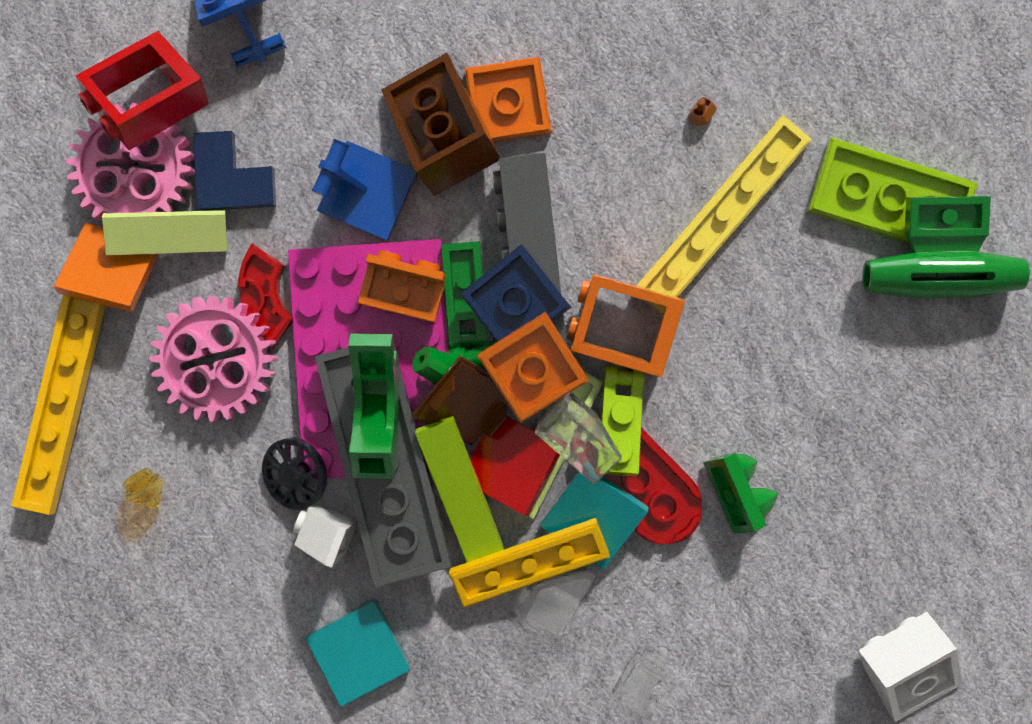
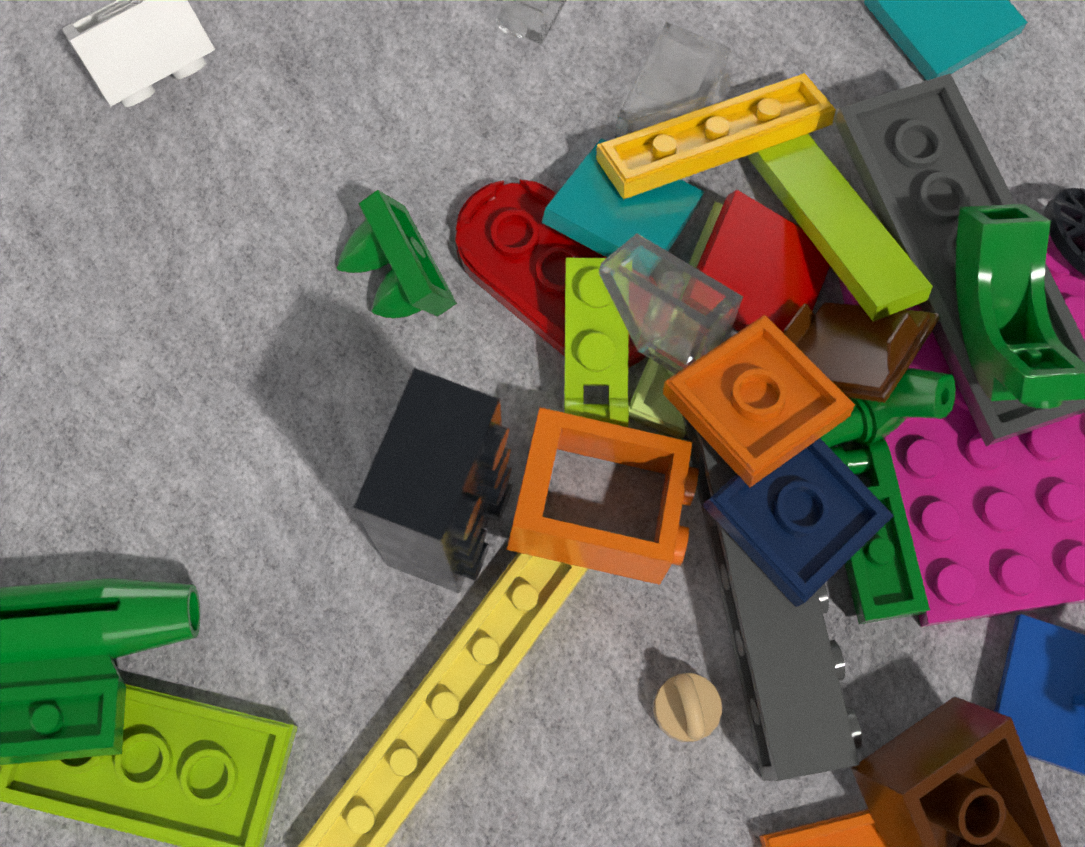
camera: 170 degrees right, 15 degrees down
white slope [293,504,357,568] -> none
orange bracket [358,250,447,324] -> none
none -> black piece [353,367,513,593]
none -> tan tile [653,673,722,742]

